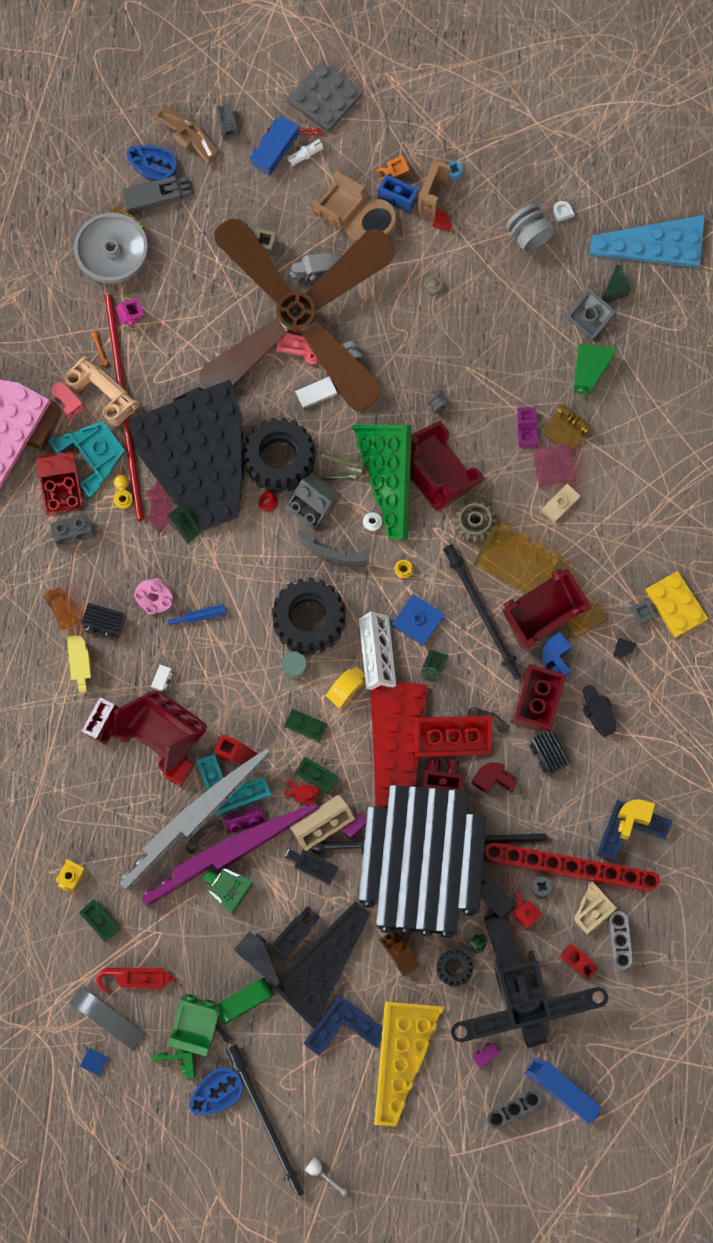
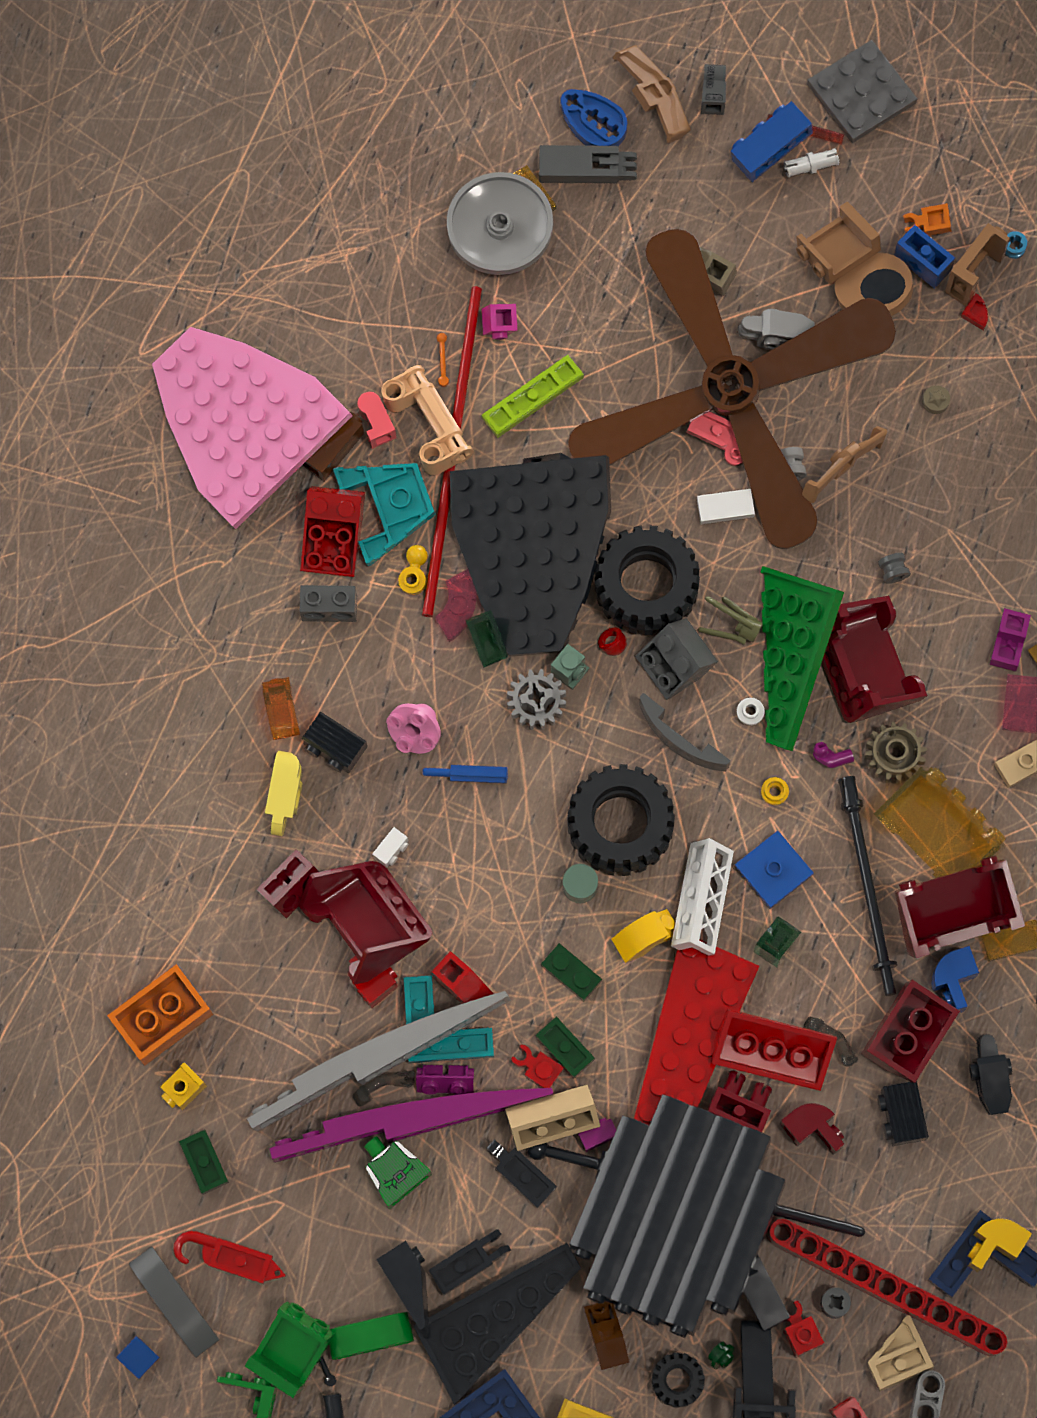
camera: 20 degrees right, 0 degrees up
none -> orange brick [107,964,213,1066]
none -> lime plate [482,355,584,438]
none -> light grey gear [507,669,566,730]
none -> sand green brick [551,644,589,690]
none -> medium nougat plate [802,426,888,503]
none -> magenta arm [813,742,854,768]

